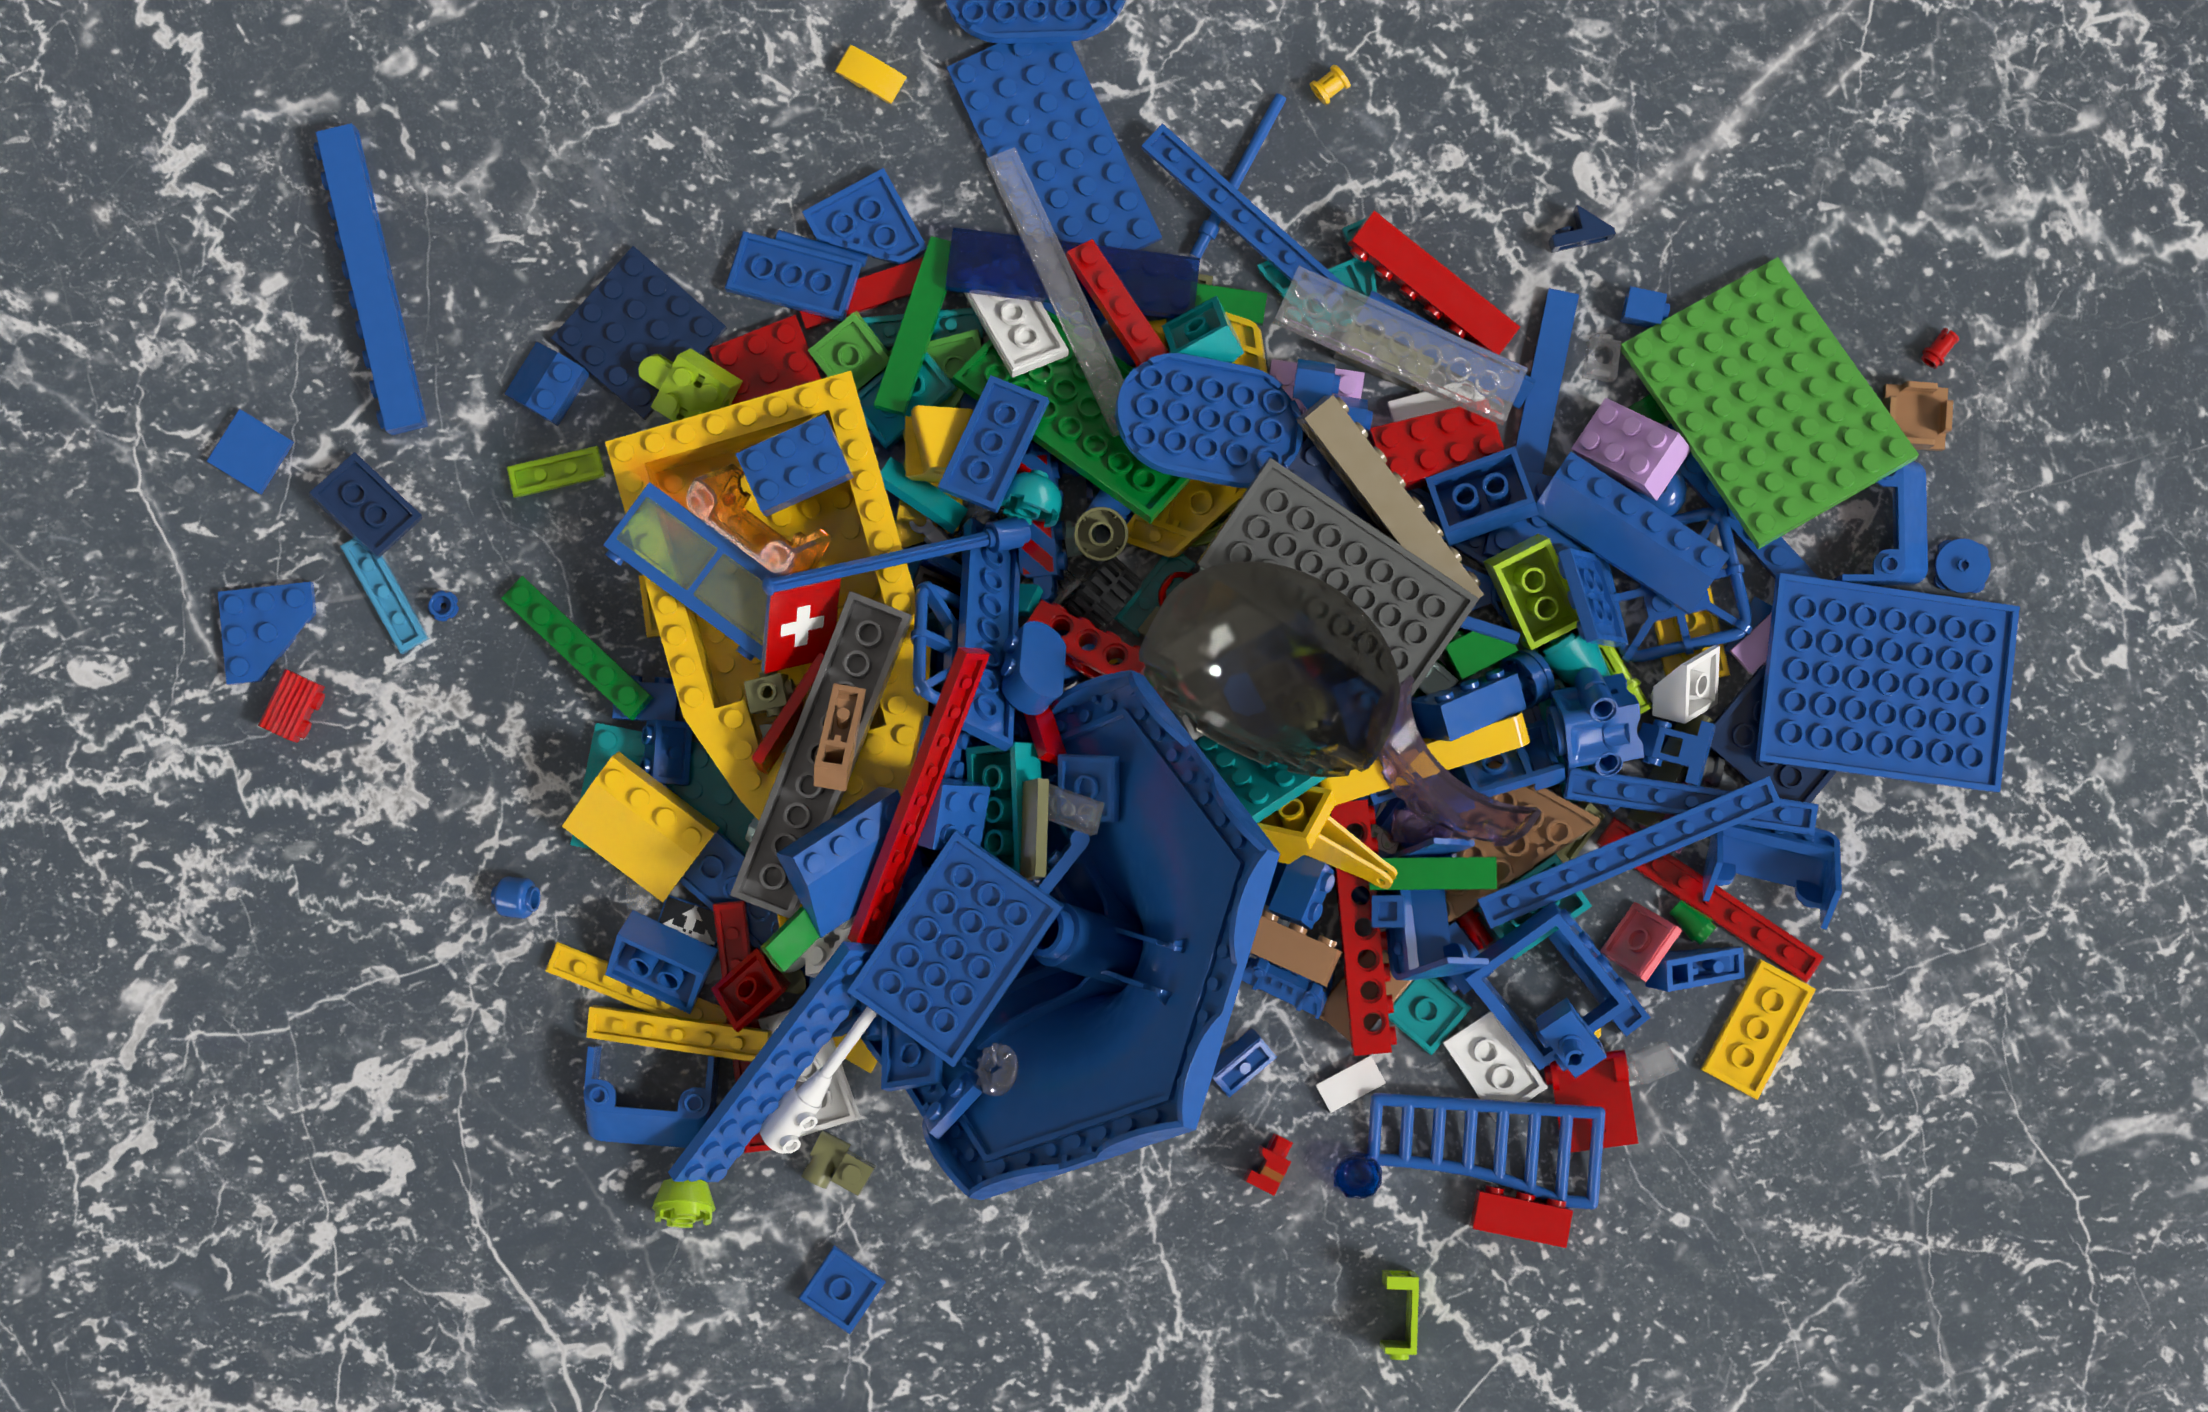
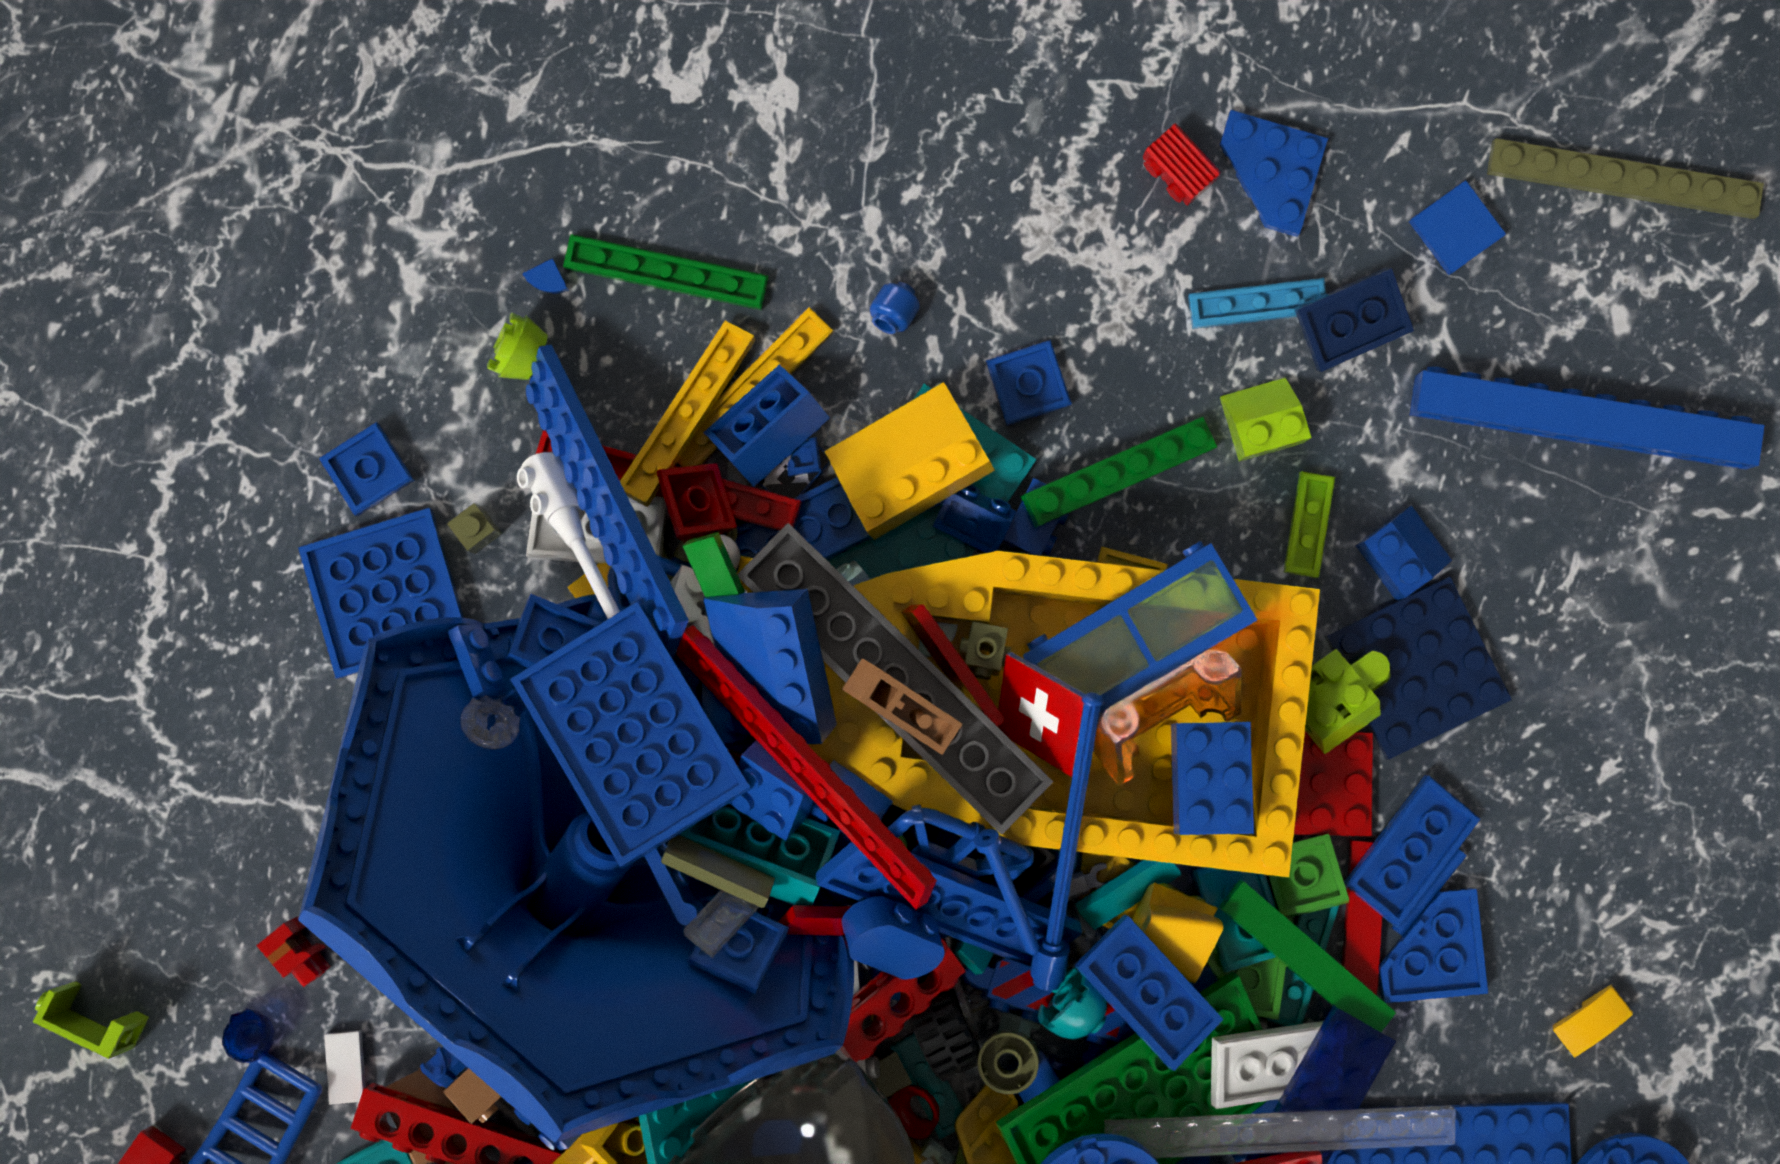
camera: 115 degrees right, 0 degrees up
blue plate [428,591,459,621] -> none
blue windscreen [584,1045,720,1148] -> none
olive piece [801,1130,851,1189] -> none
none -> blue plate [298,508,464,679]
none -> blue tile [522,258,569,294]
none -> green tile [563,234,769,311]
none -> blue tile [787,437,822,477]
none -> blue bar [974,829,1039,955]
none -> blue tile [986,340,1072,426]
none -> lime slope [1220,378,1312,462]
none -> olive plate [1487,138,1764,219]

